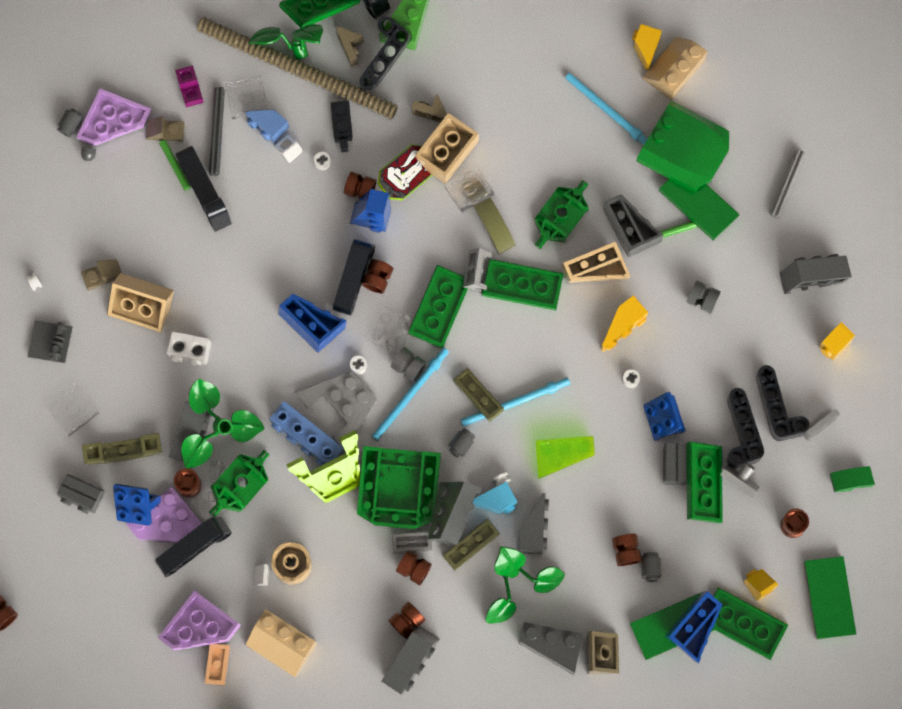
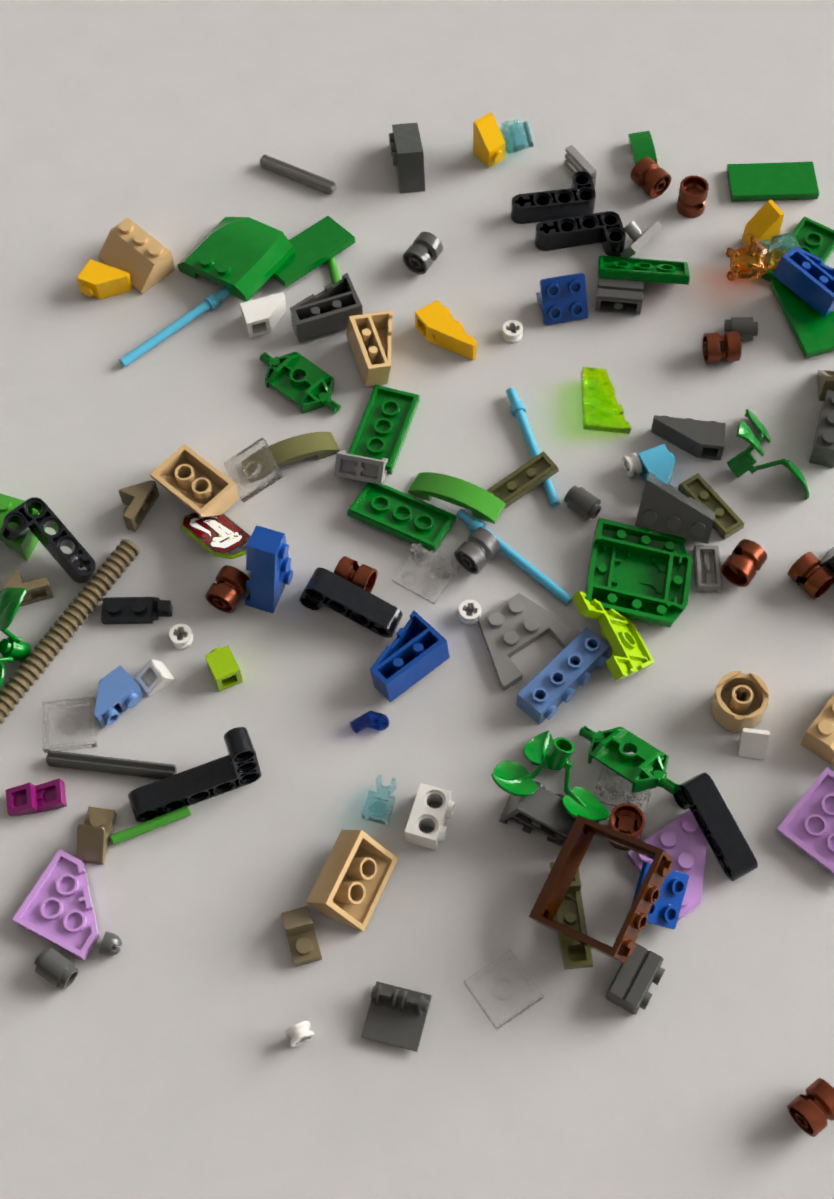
camera: 85 degrees left, 15 degrees down
none -> lime brick [205,645,243,692]
none -> white slope [240,292,287,338]
none -> clear blue arm [350,711,390,734]
none -> clear light blue plate [362,775,396,825]
none -> bright green slope [408,472,505,524]
none -> clear light blue slope [499,119,534,153]
none -> reddish brown window [529,815,674,964]
none -> copper wheel [630,157,671,198]
none -> clear orange animal [726,237,787,281]
none -> clear light blue plate [757,232,801,259]

